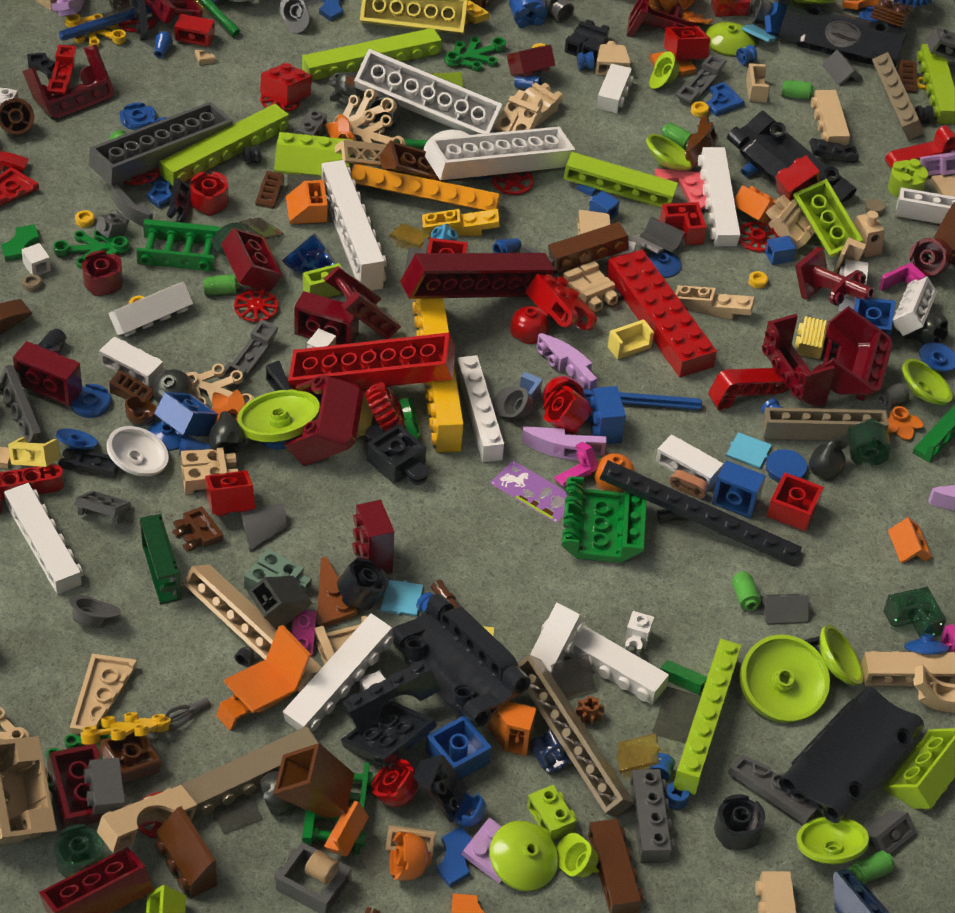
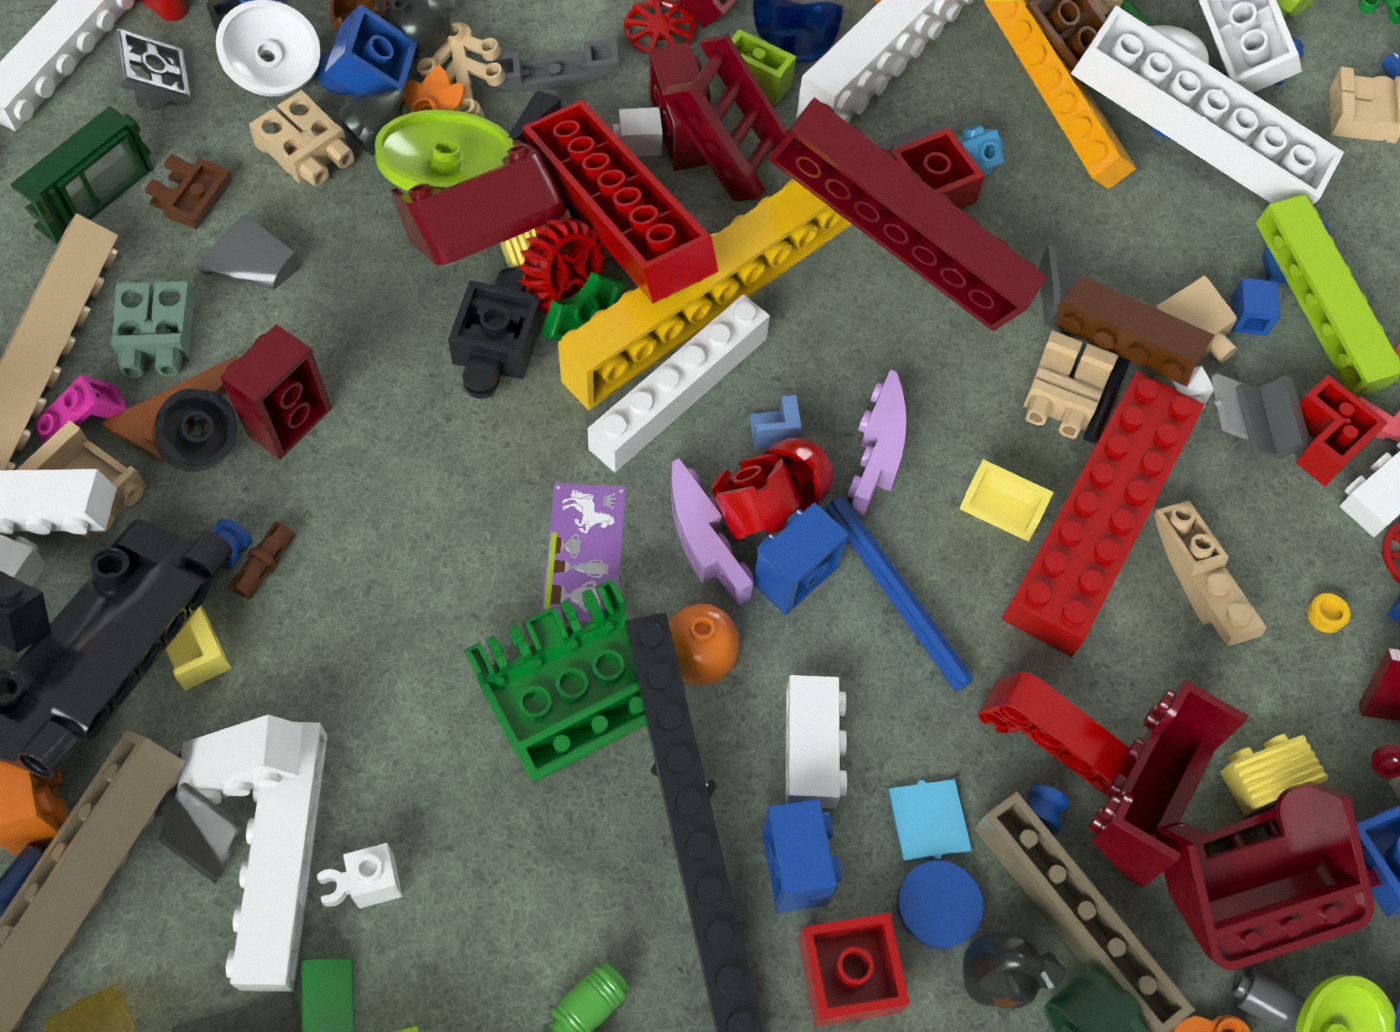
camera: 55 degrees right, 15 degrees up
blue cone [179,437,210,455] -> none
red brick [205,470,255,516] -> none
pearl dark grey slope [247,576,313,630] -> none
medium azure piece [381,579,423,617] -> none
clear yellow piece [389,223,431,248] -> none
yellow slope [422,209,500,236] -> none
red wheel [492,171,534,195] -> none
blue cone [493,238,521,253] -> none
dark grey piece [493,387,536,419] -> none
tan hips [494,90,543,132] -> none
red cylinder [510,306,549,344] -> none
red brick [525,274,597,331] -> none
dark pink bracket [554,442,598,486] -> none
dark orange gear [576,696,605,725] -> none
blue dish [647,251,681,278] -> none
nougat beam [669,470,709,499] -> none

